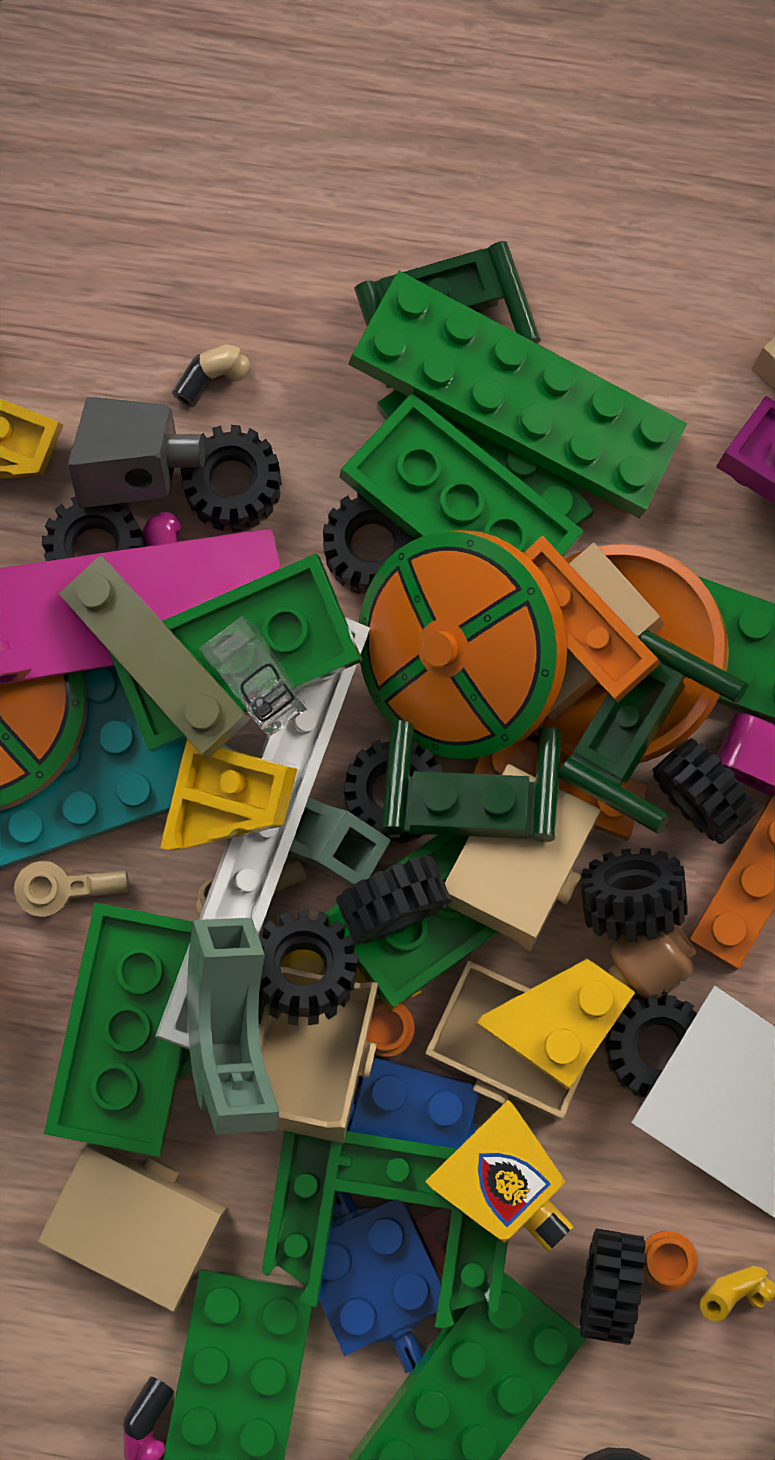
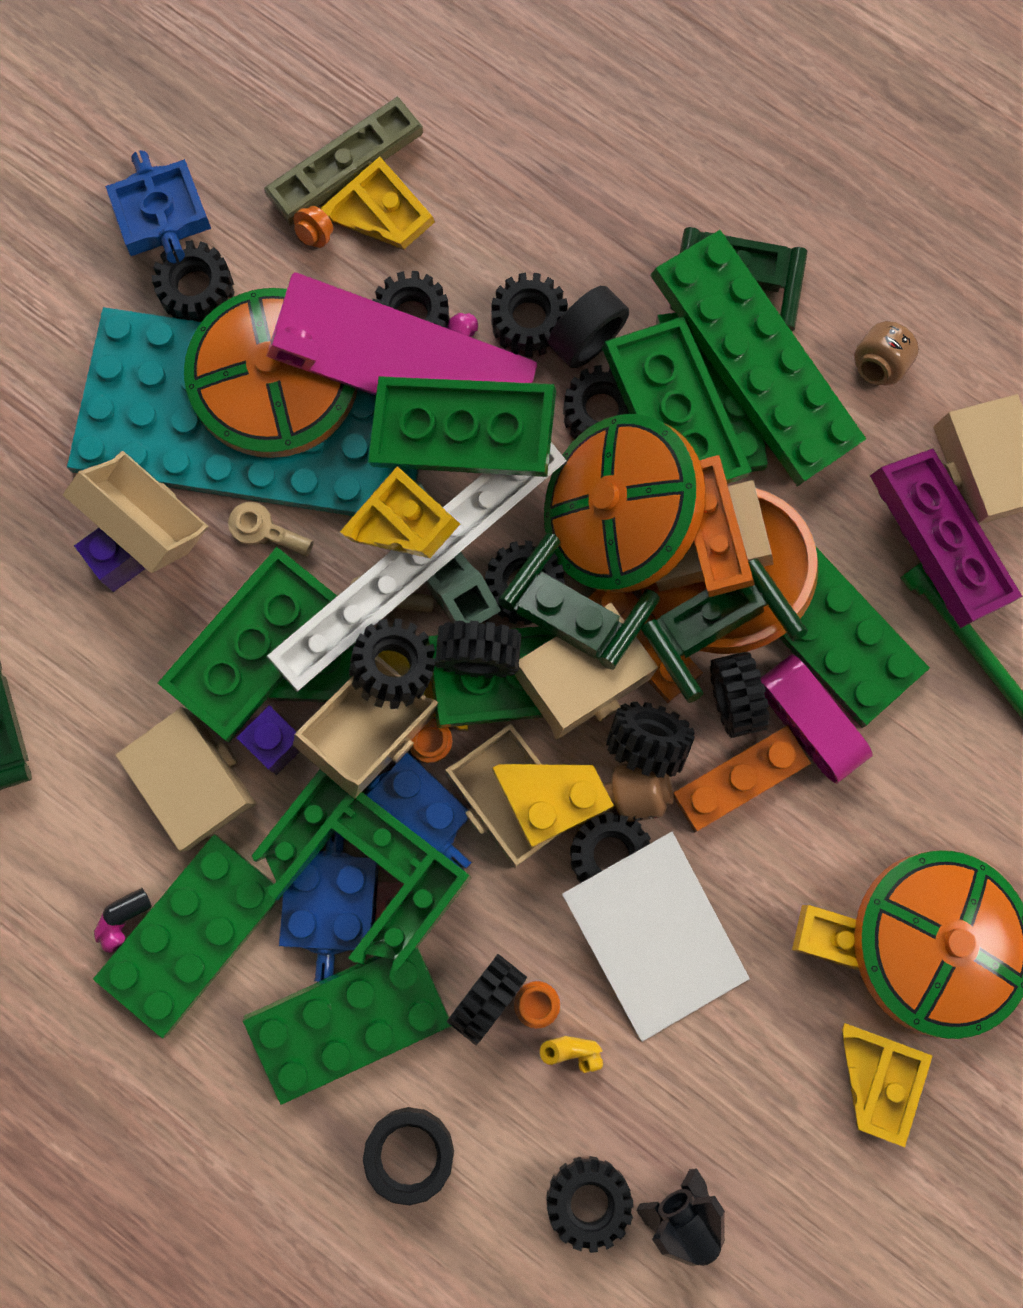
camera: 25 degrees right, 0 degrees up
olive plate [59,555,250,759] -> none
dark grey torso [68,397,205,508] -> none
arm [172,344,250,407] -> none
sand green arch [187,918,280,1135] -> none
clear leg [199,616,308,737] -> none
yellow torso [425,1100,574,1252] -> none
none -> dark purple brick [236,705,300,776]
none -> black tyre [548,286,629,368]
none -> medium nougat head [854,321,919,386]

